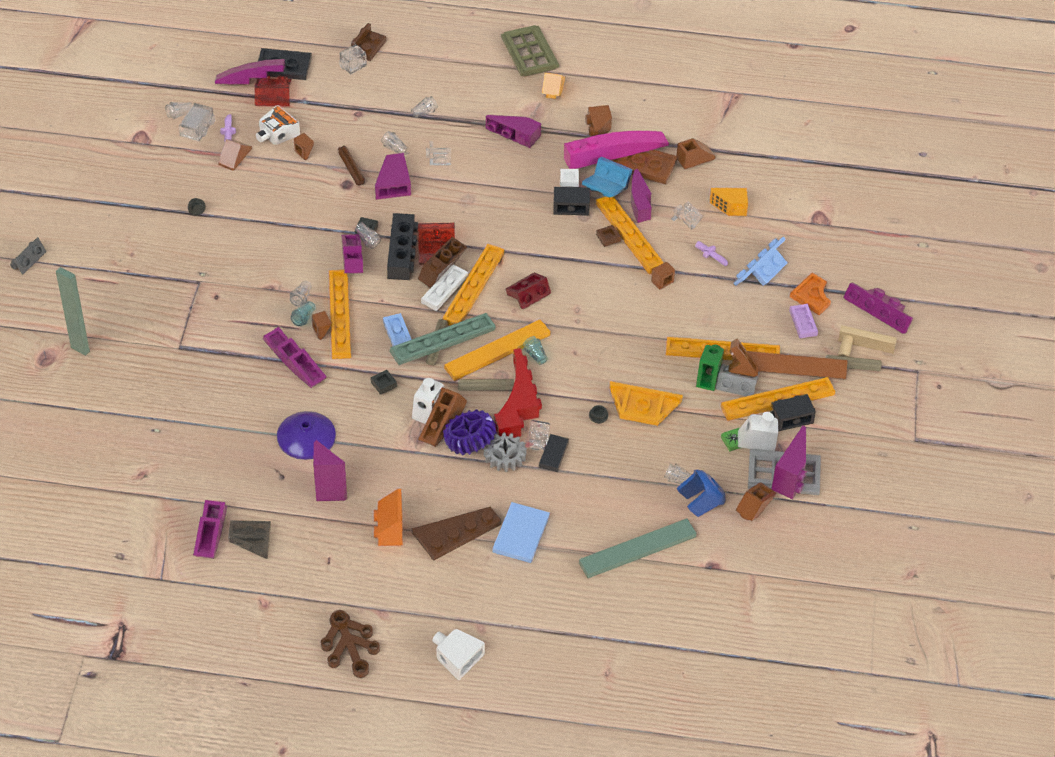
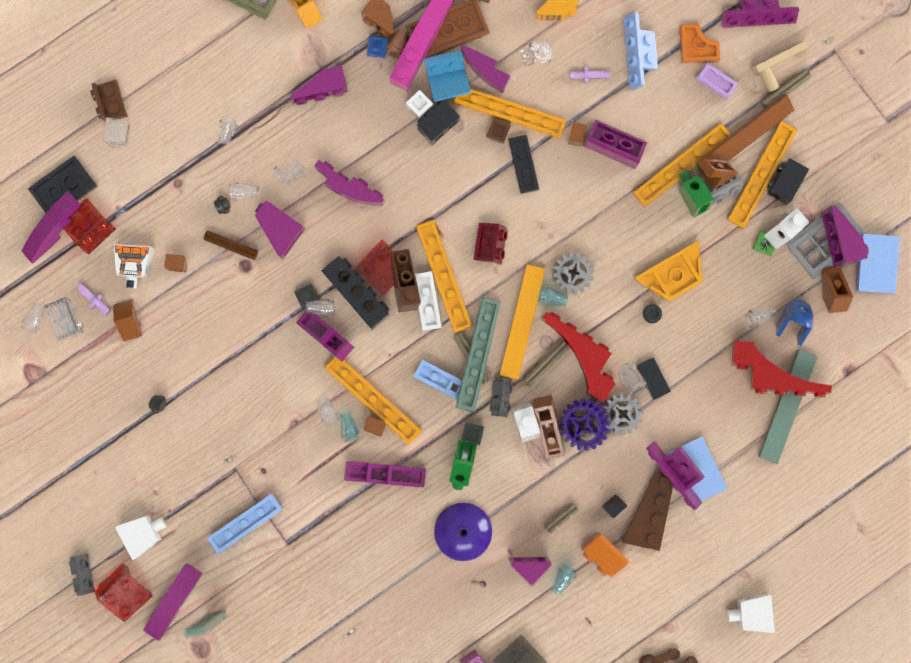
camera: 45 degrees left, 35 degrees up
none -> clear red bracket [94,563,152,622]
none -> white torso [115,515,167,560]
none -> magenta slope [143,563,203,641]
none -> light blue plate [207,494,283,554]
none -> pearl dark grey plate [214,196,231,214]
none -> magenta slope [314,160,385,206]
none -> blue tile [367,36,388,59]
none -> green torso [449,440,477,490]
none -> dark grey hinge [490,377,513,417]
none -> black tile [508,134,539,194]
none -> dark tan axle [544,503,578,533]
none -> light grey gear [552,252,594,294]
none -> clear light blue cone [552,565,577,595]
none -> magenta slope [584,120,647,169]
none -> black slope [601,495,627,518]
none -> magenta bracket [646,441,705,510]
none -> red arch [732,341,832,398]
none -> light blue tile [856,234,900,294]

